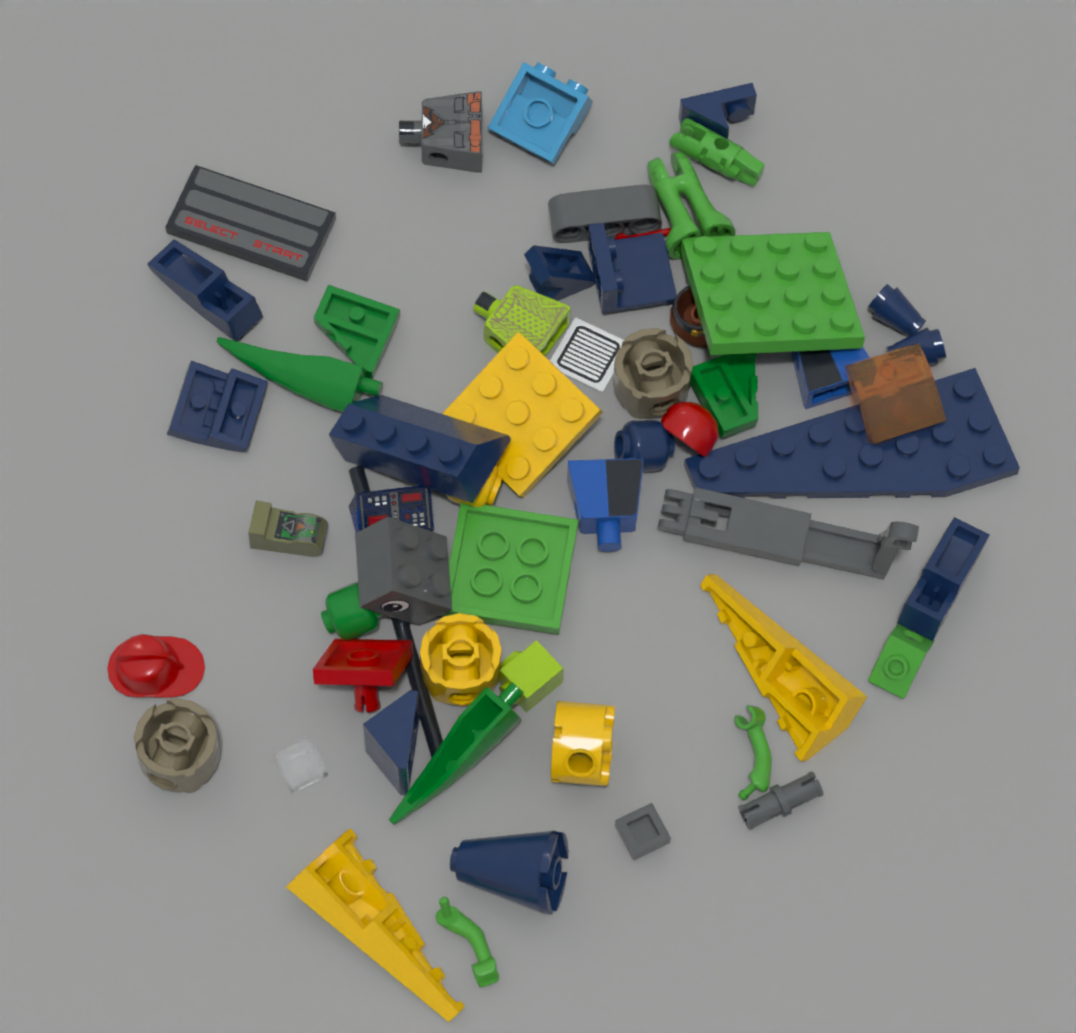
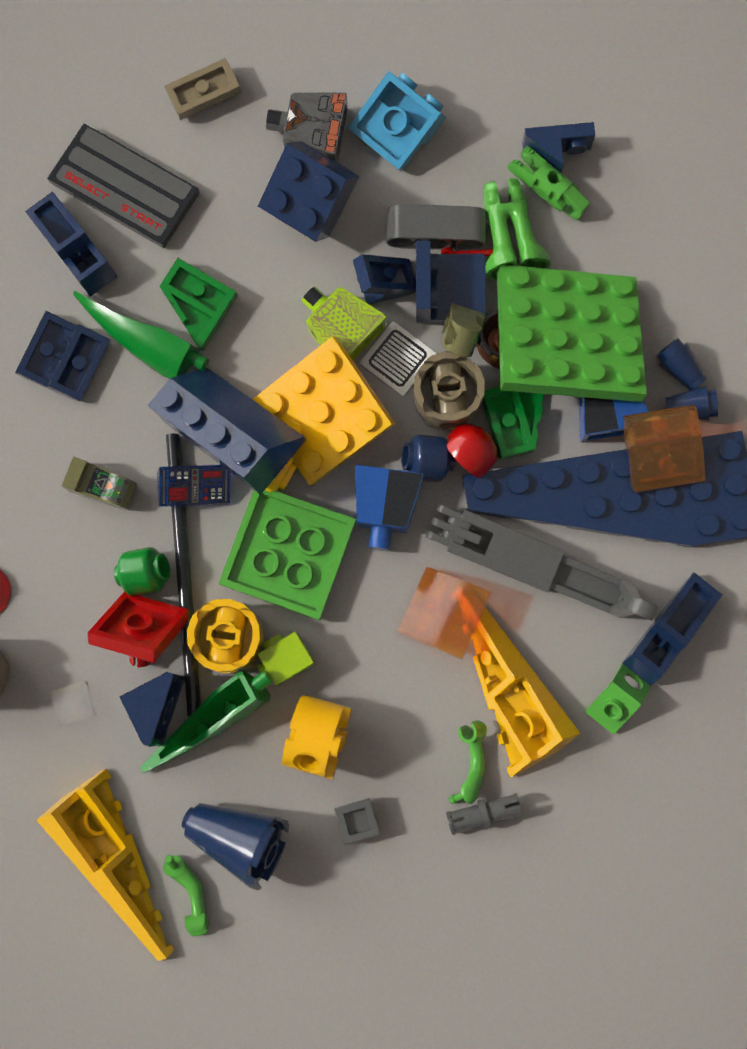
camera: 20 degrees right, 15 degrees up
dark grey brick [355,517,452,626] -> none
none -> dark tan plate [165,58,241,120]
none -> dark blue brick [257,141,360,242]
none -> clear orange slope [397,567,491,660]
none -> olive leg [441,303,485,357]

